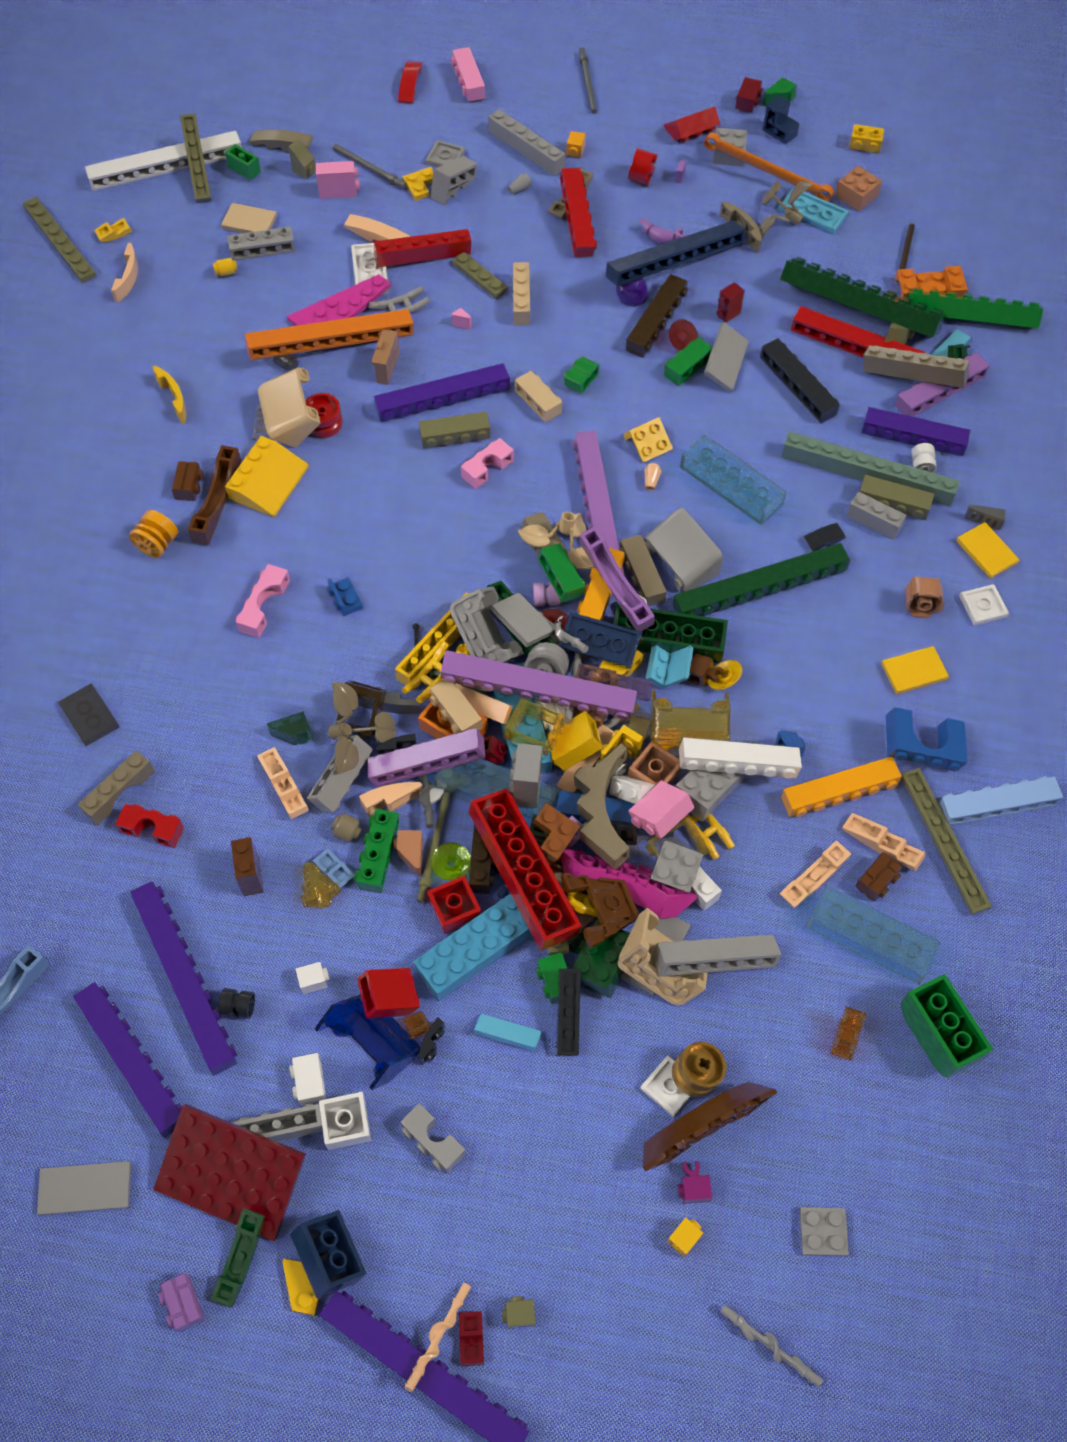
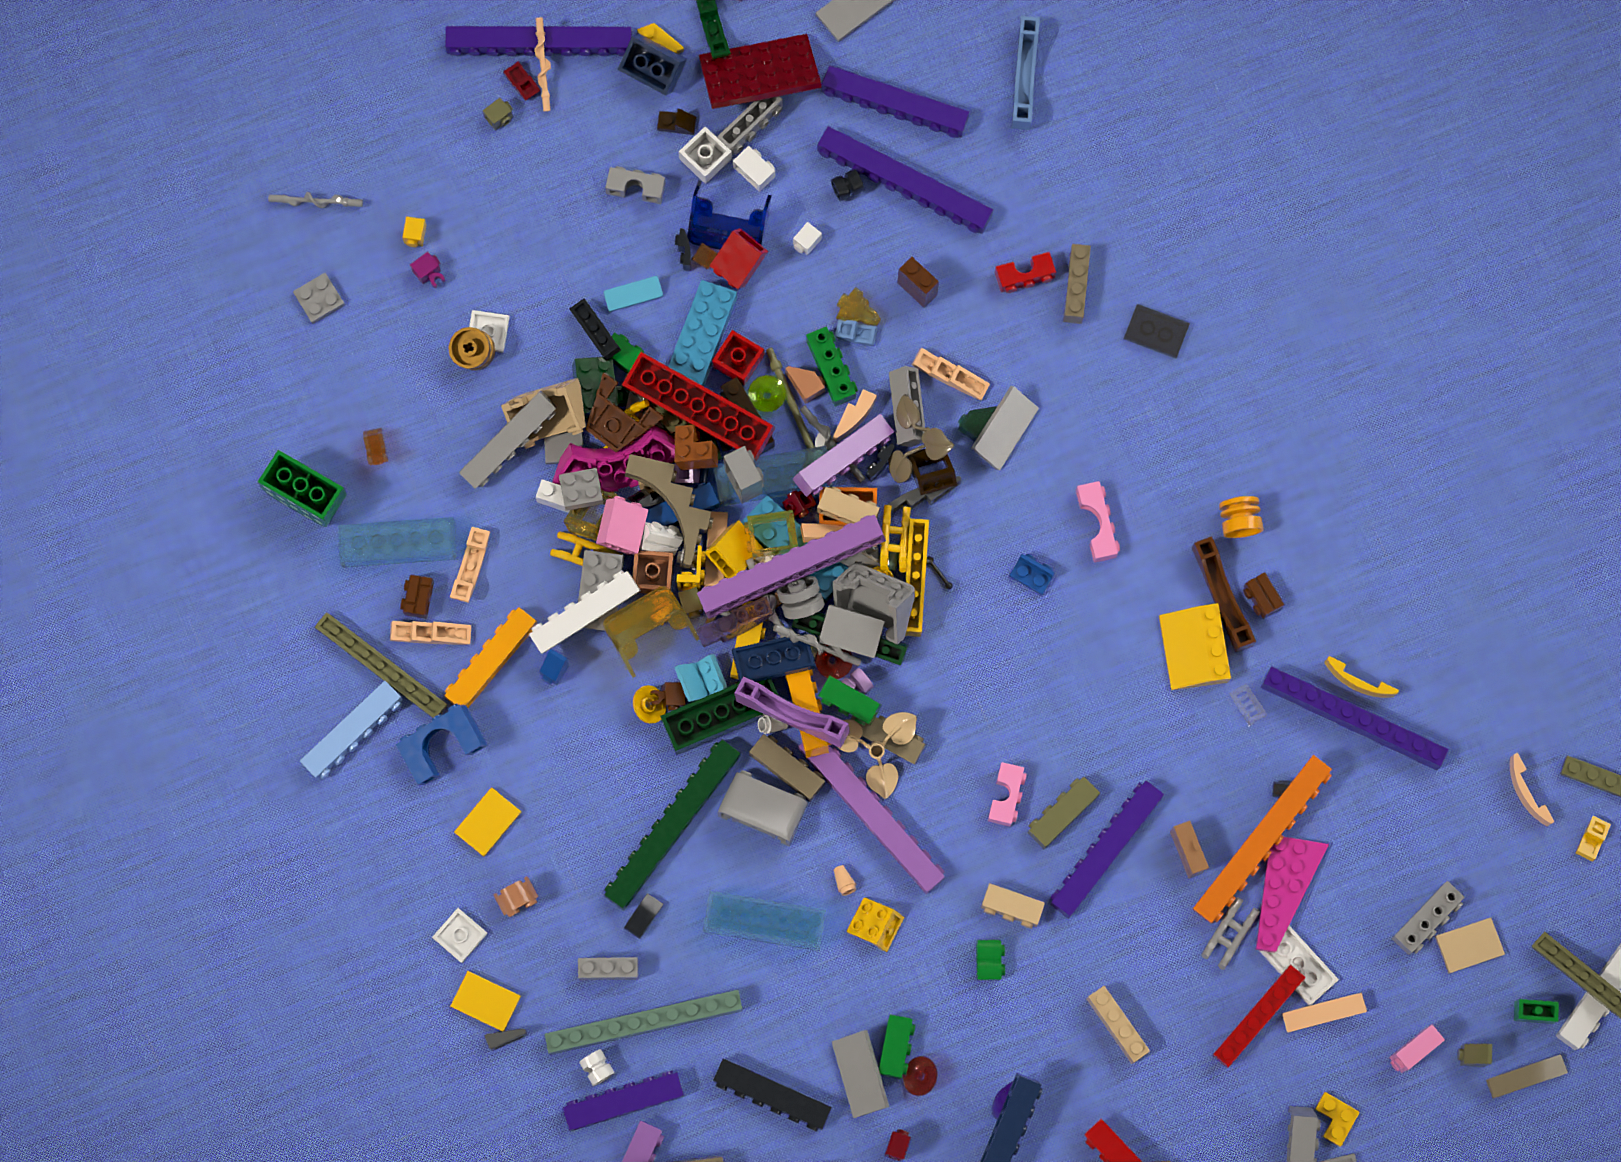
camera: 145 degrees right, 15 degrees up
yellow brick [213,258,238,277] -> none
tan windscreen [258,367,320,448] -> none
red wheel [305,393,343,438] -> none
dark tan head [331,813,361,843] -> none
dark grey bar [333,143,406,189] -> none
bright pink slope [451,308,472,330] -> none
olive plate [452,252,508,299] -> none
dark brown brick [625,274,689,358] -> none
reddish brown brick [643,1082,777,1172] -> none
olive brick [860,475,934,520] -> none
none -> dark brown slope [657,108,696,135]
none -> light grey tile [971,386,1039,470]
none -> dark purple brick [1260,666,1449,770]

